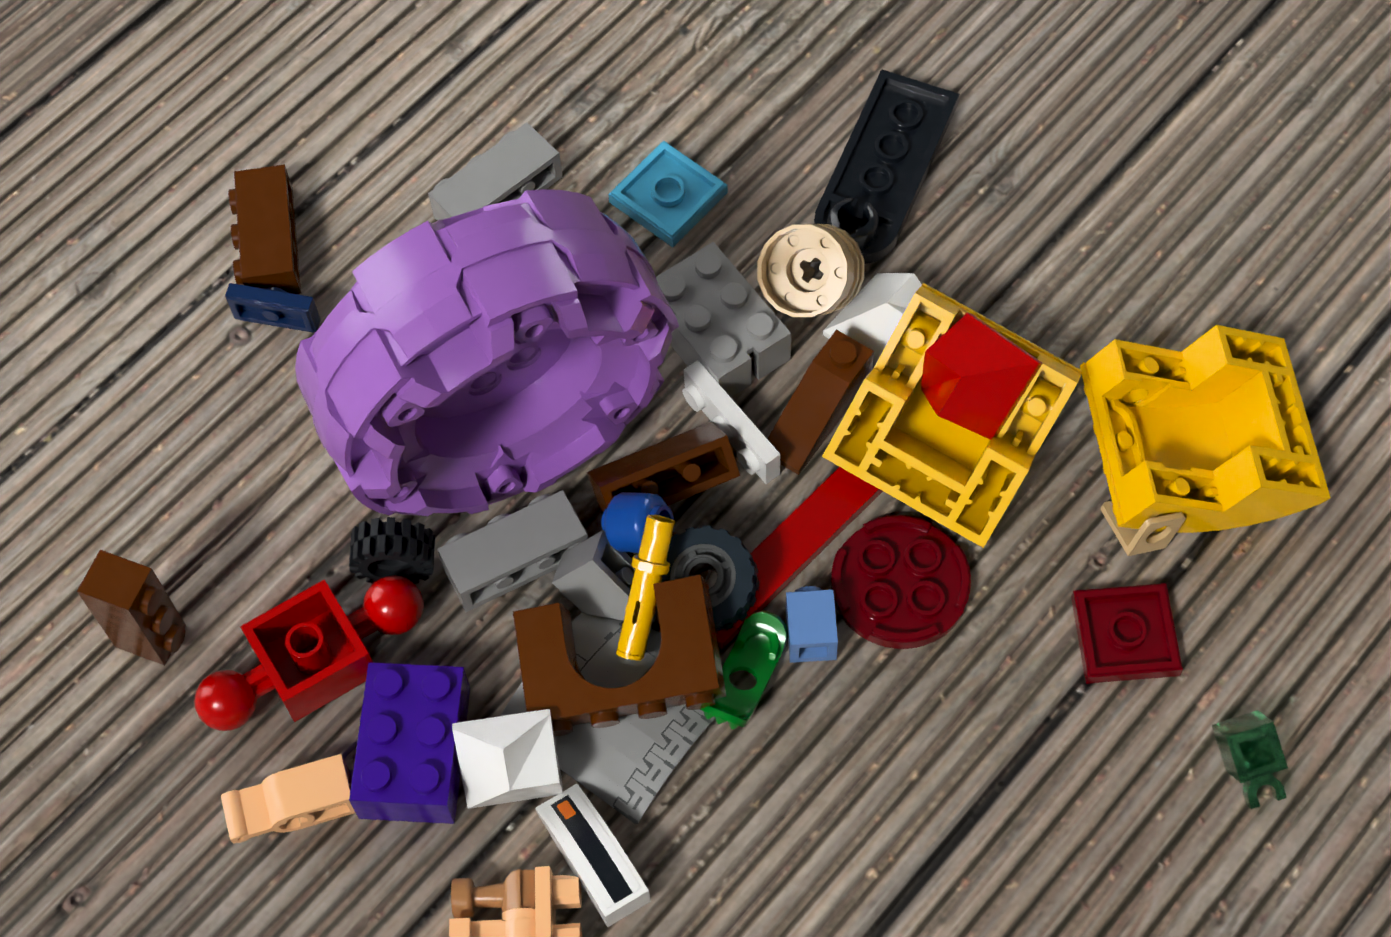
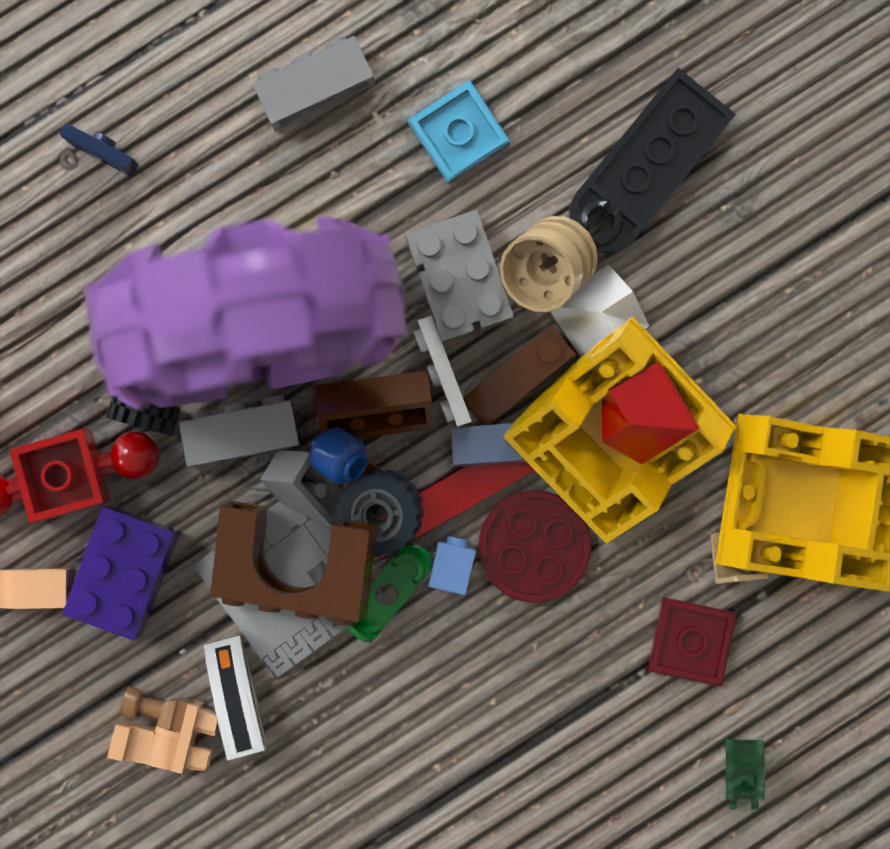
camera: 15 degrees right, 25 degrees up
reddish brown brick [228,164,301,294] -> none
white slope [452,709,563,809] -> none
yellow pin [616,515,675,661] -> none
none -> sand blue tile [451,423,527,467]

